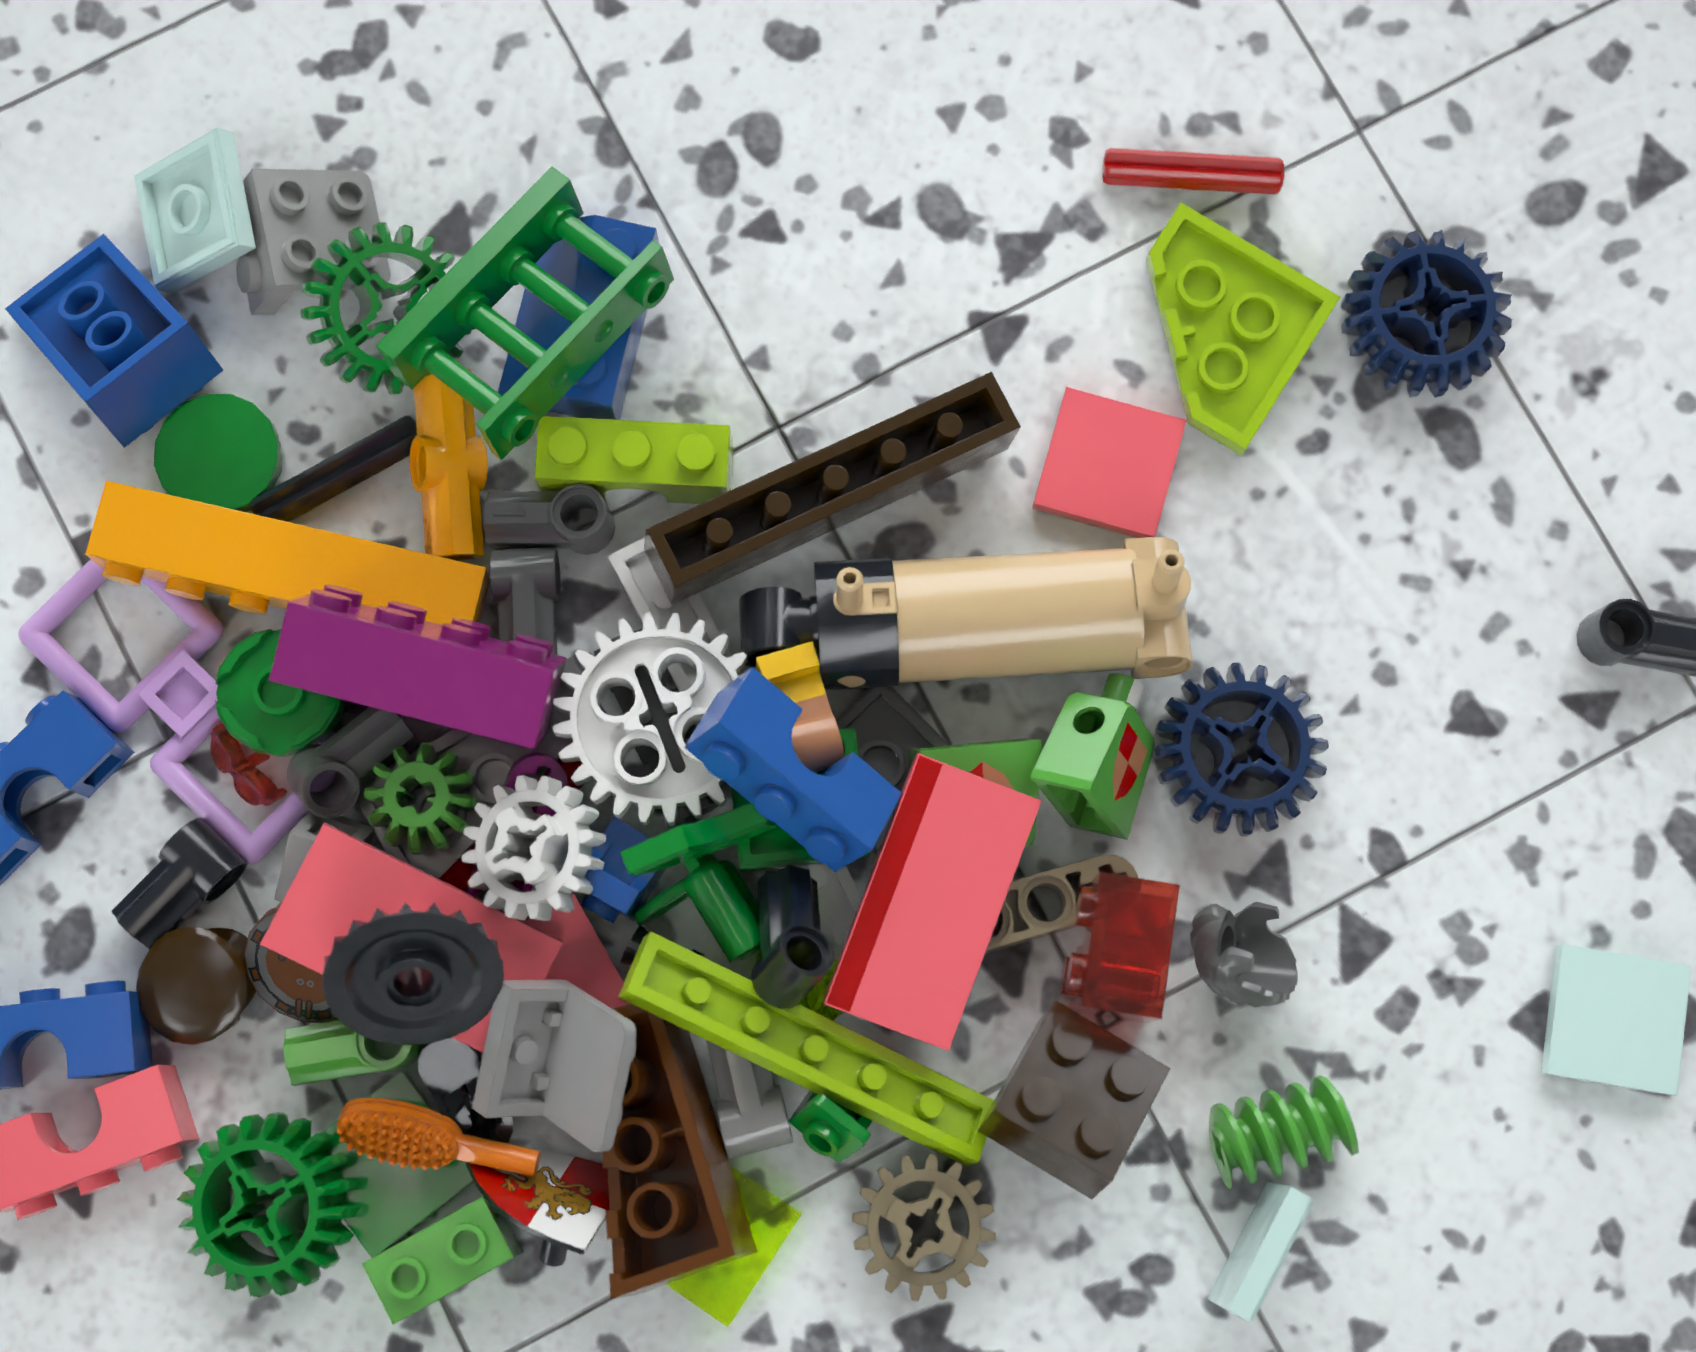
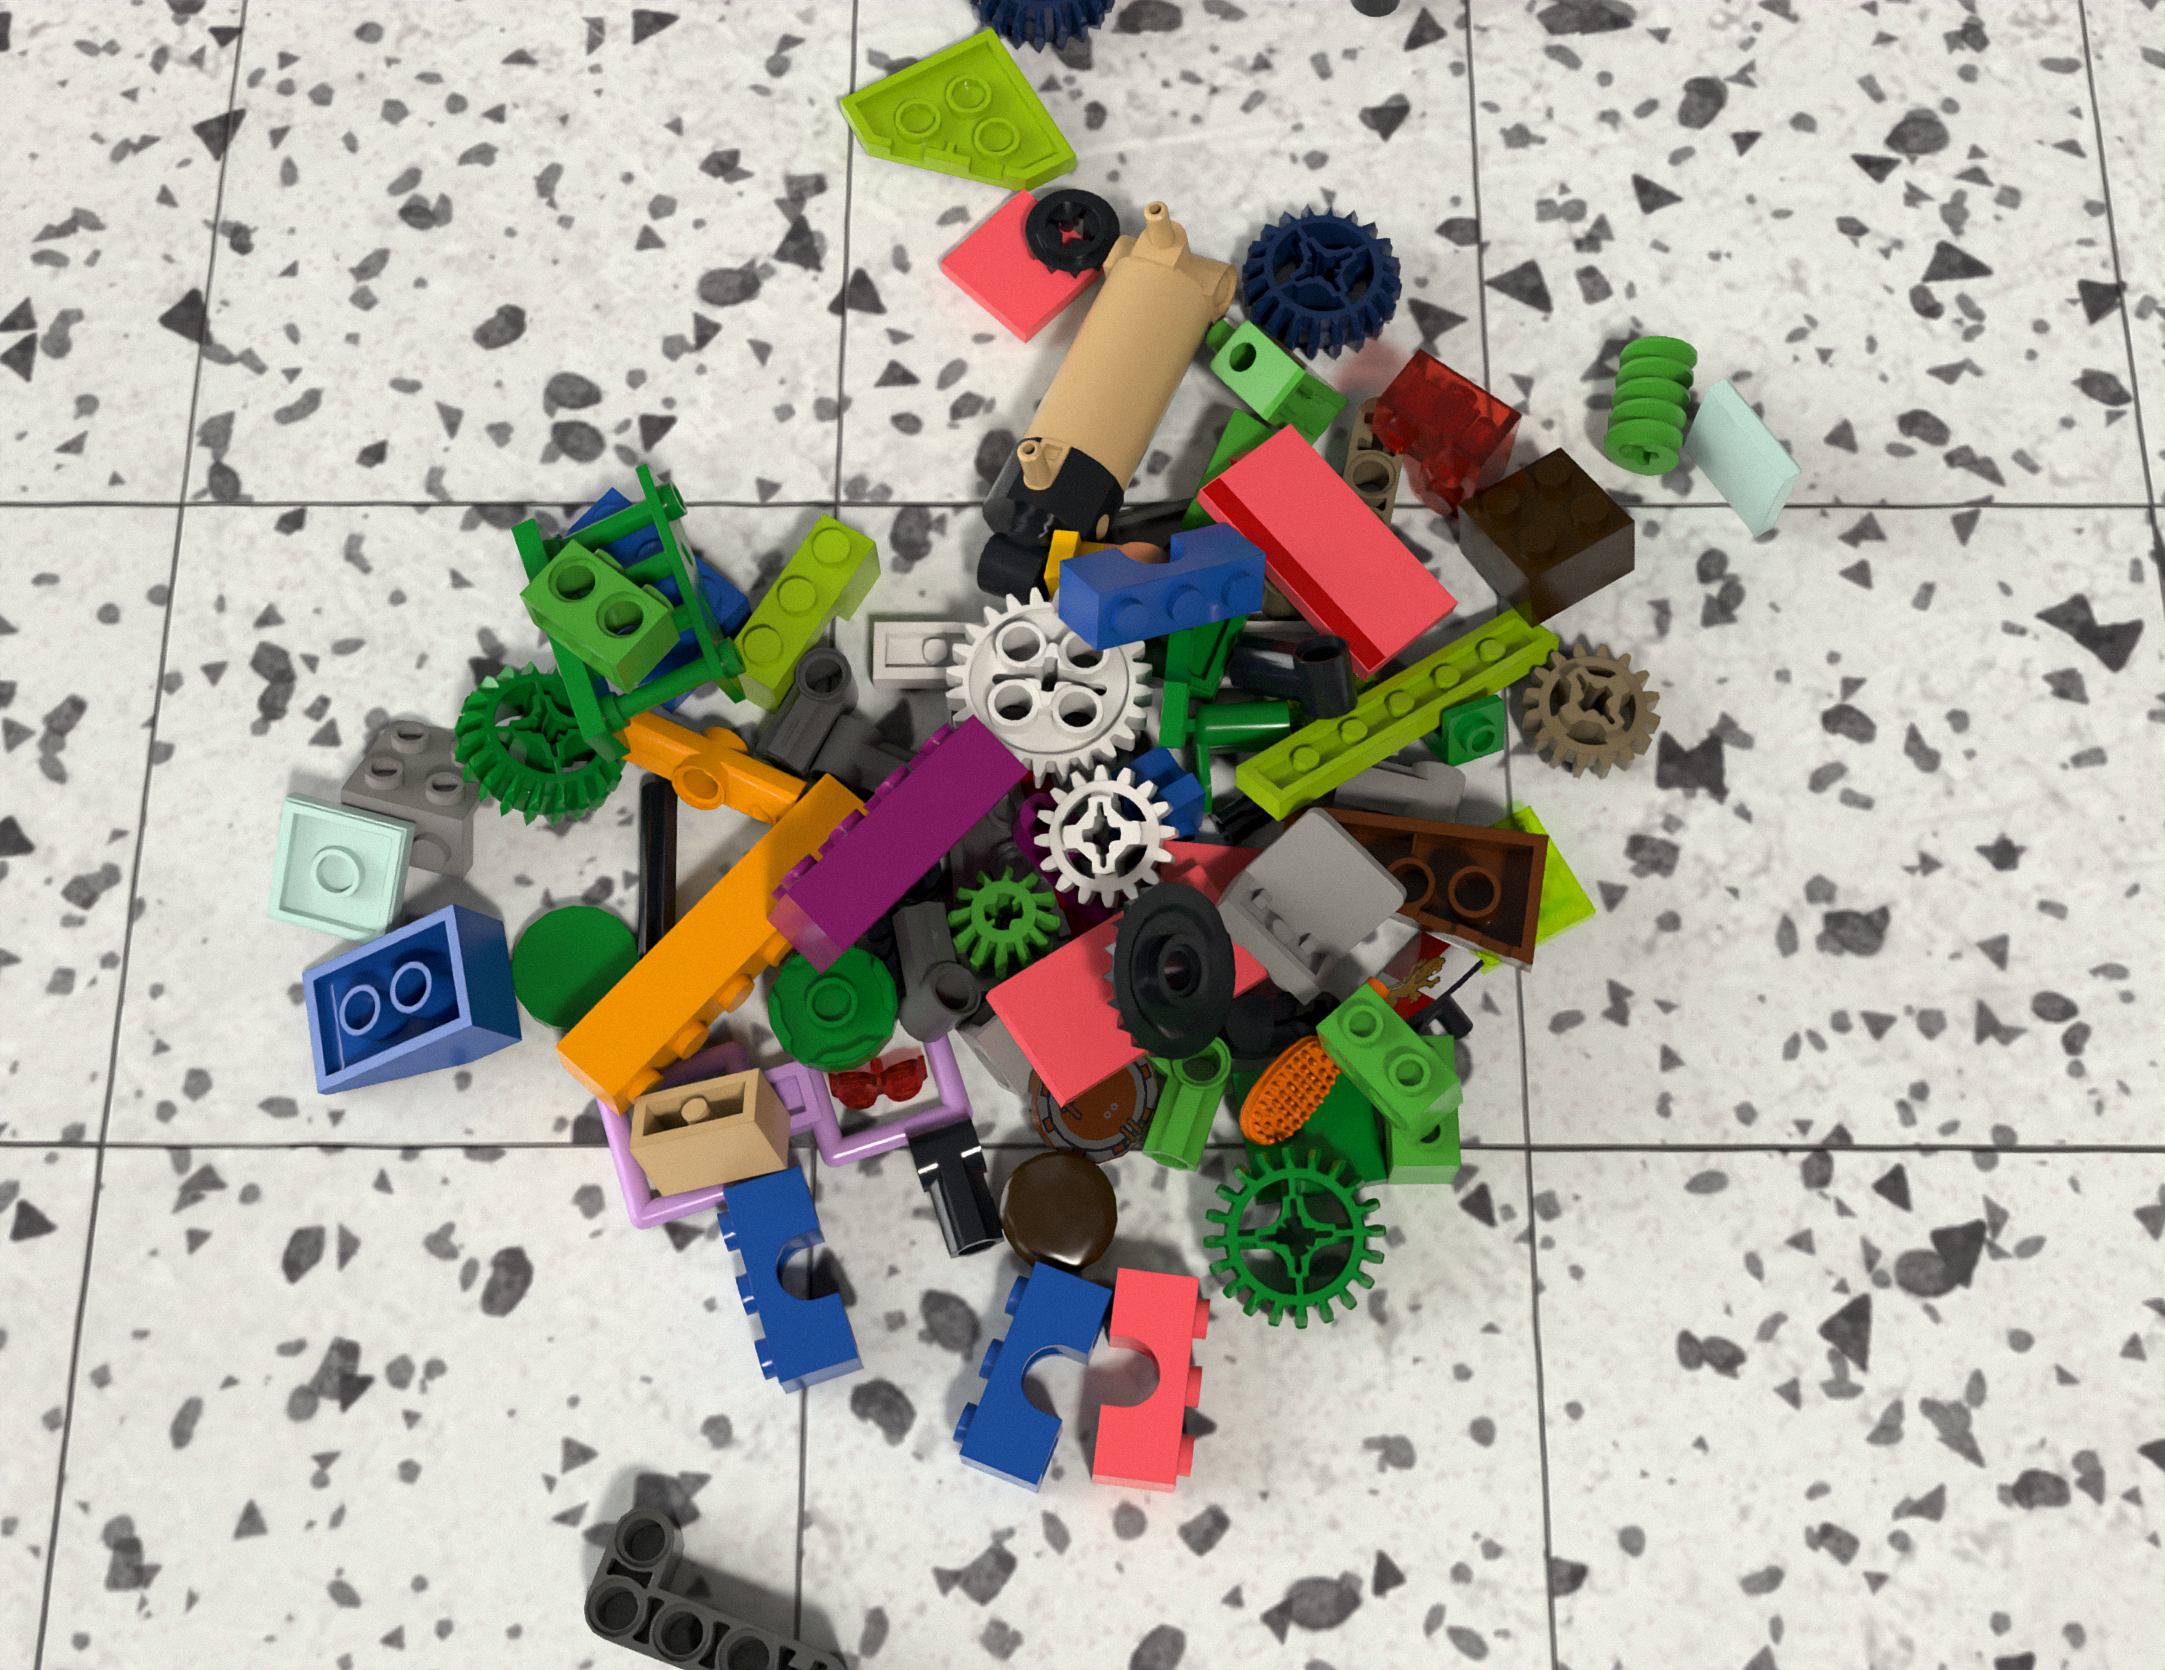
camera: 60 degrees left, 10 degrees down
dark brown brick [644,372,1021,605] -> none
red axle [1102,148,1285,195] -> none
dark grey hair [1190,902,1298,1008] -> none
light aqua tile [1541,944,1691,1096] -> none
none -> bright green brick [520,539,681,695]
none -> tan brick [629,1068,791,1197]
none -> black gear [1025,189,1120,279]
none -> bright green brick [1316,982,1463,1146]

